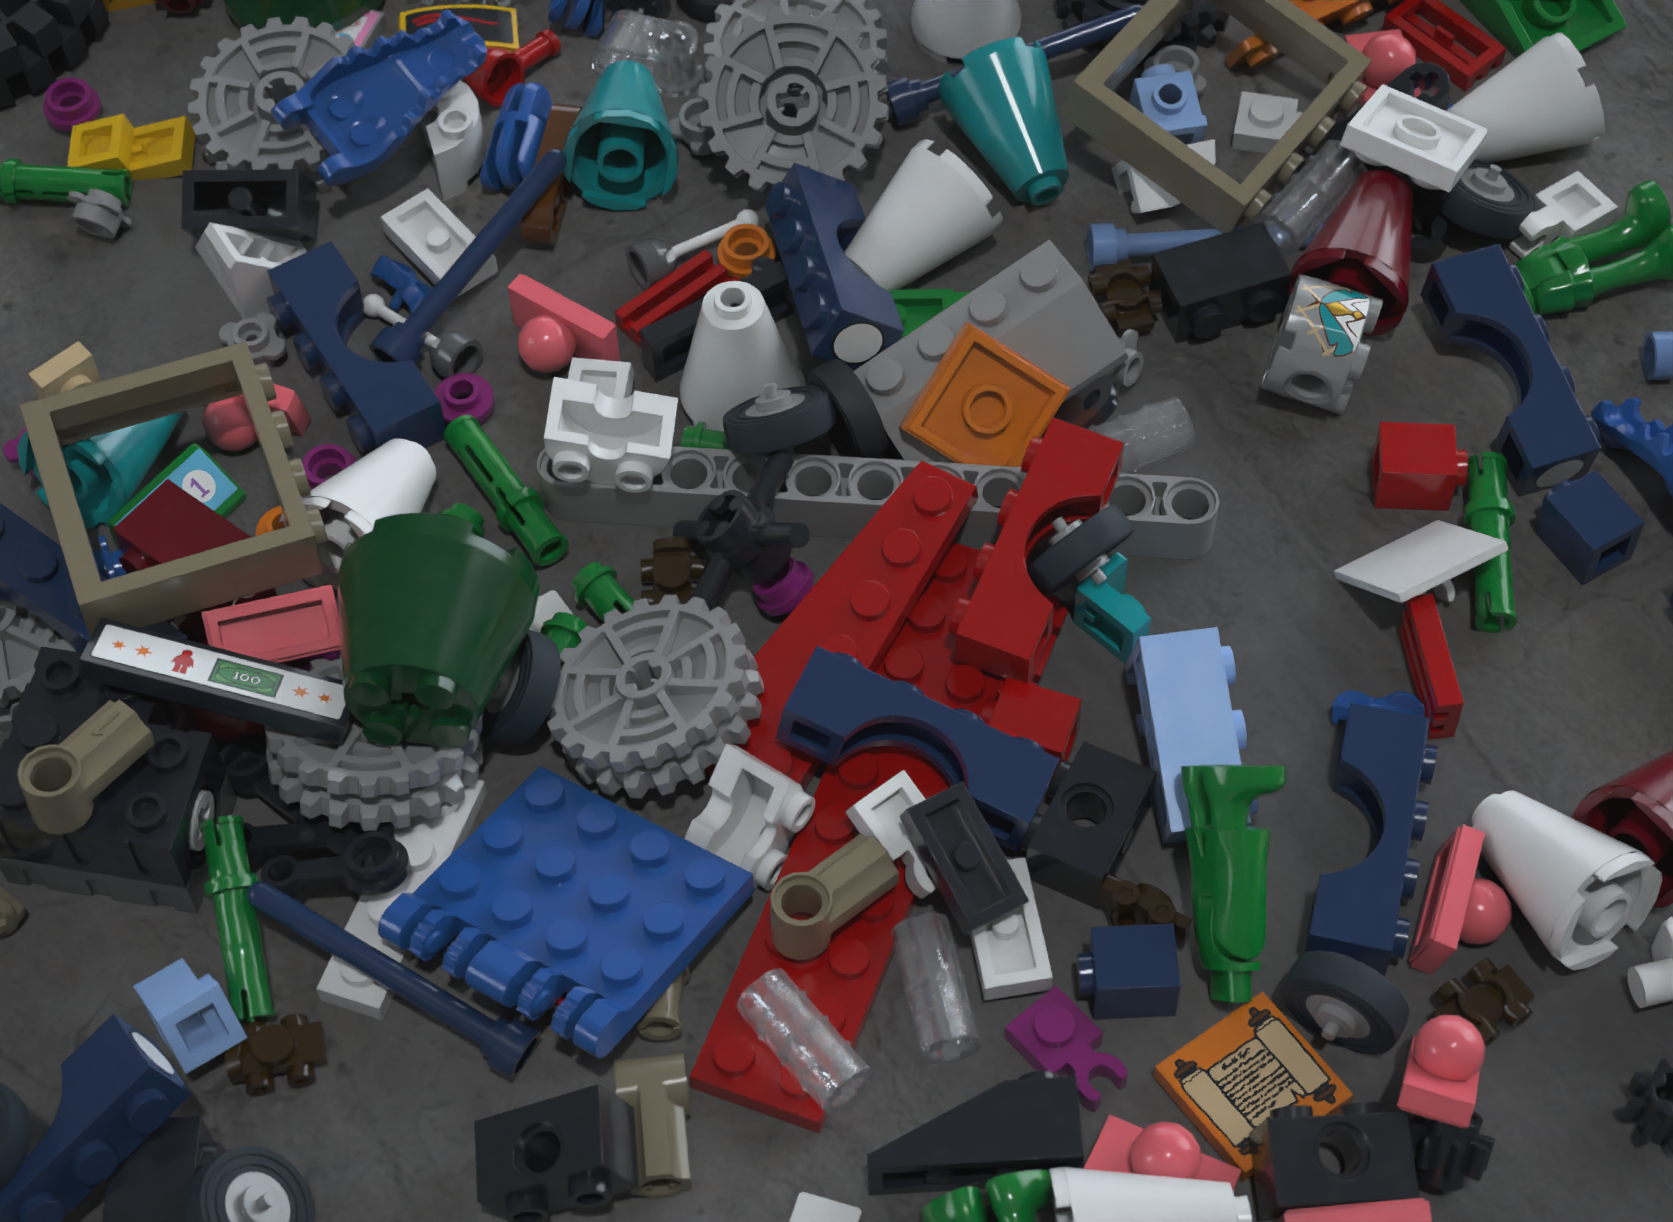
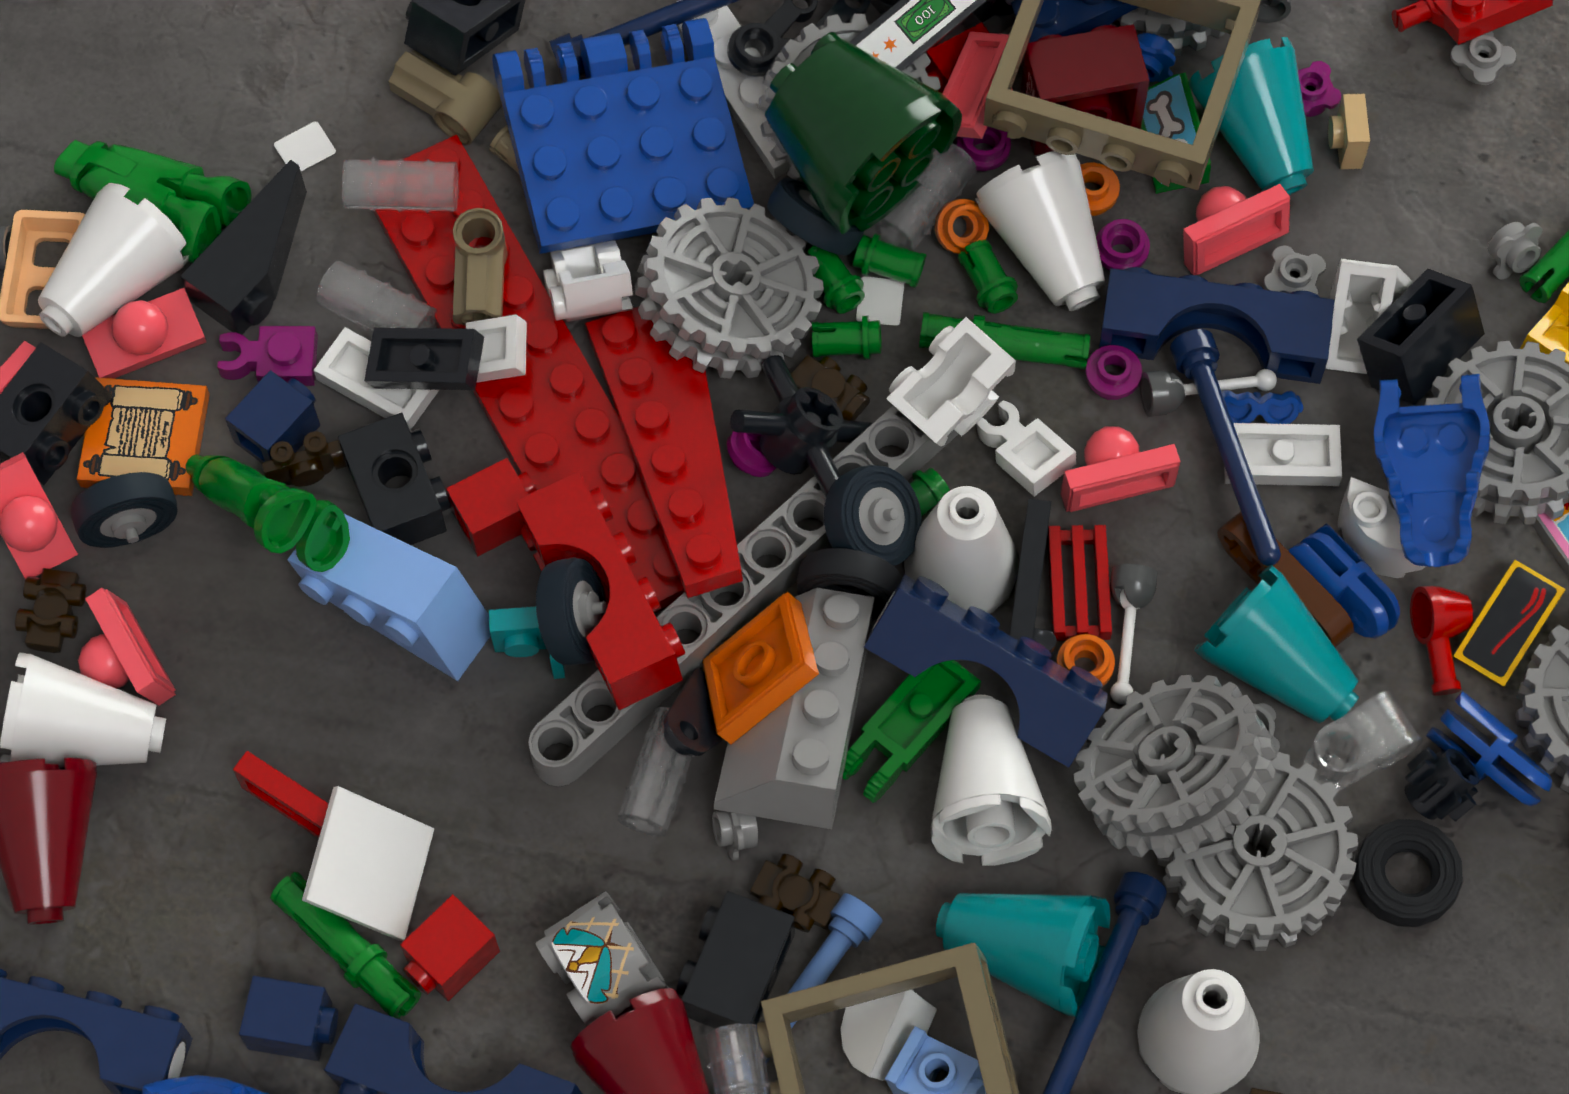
camera: 130 degrees right, 10 degrees up
dark blue arch [775,646,1060,852] -> none
dark blue arch [1304,703,1438,977] -> none
blue piece [1331,690,1425,724] -> none

